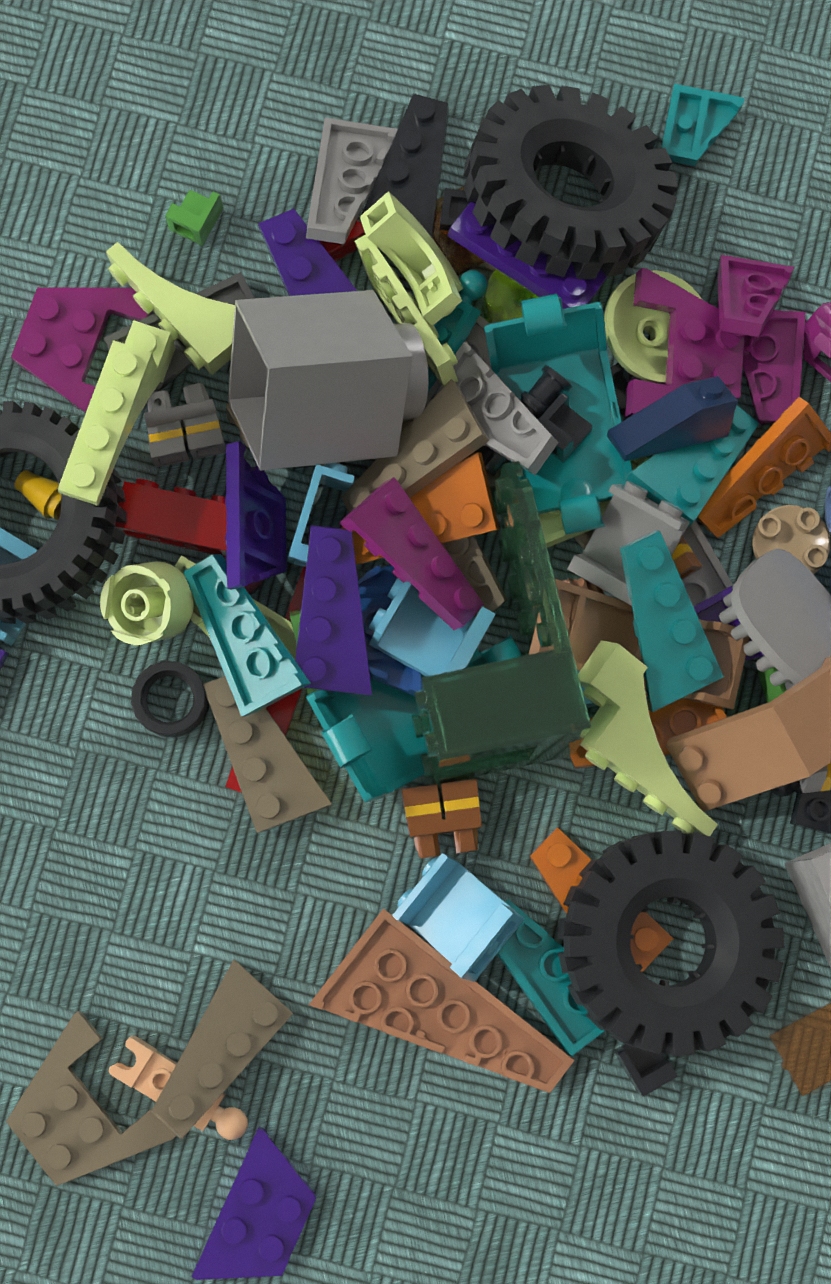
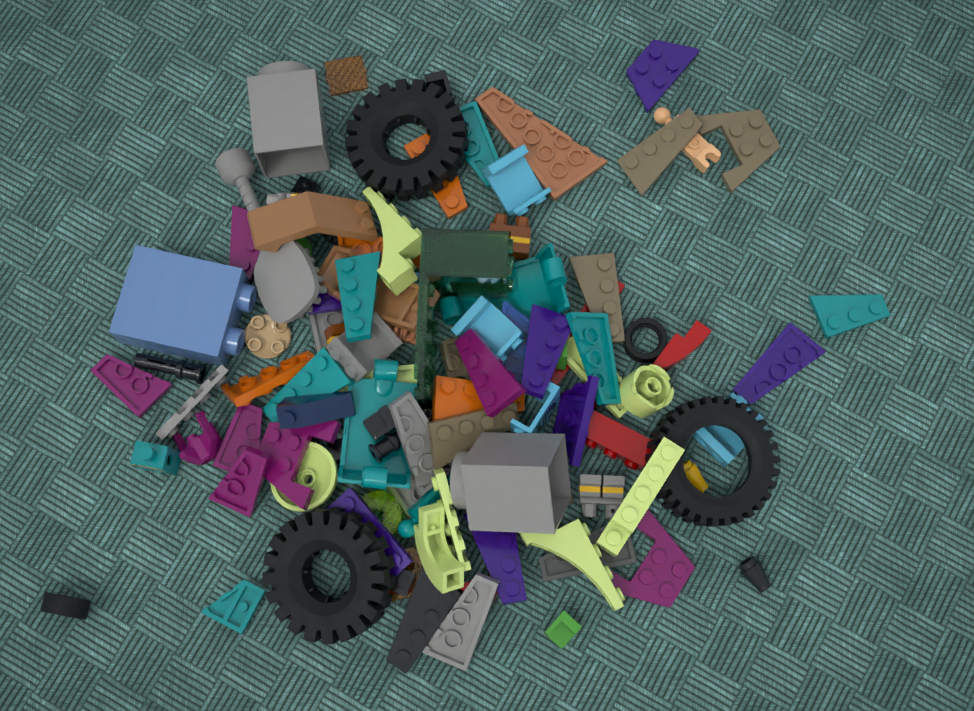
camera: 160 degrees left, 5 degrees down
none -> red slope [653,320,712,371]

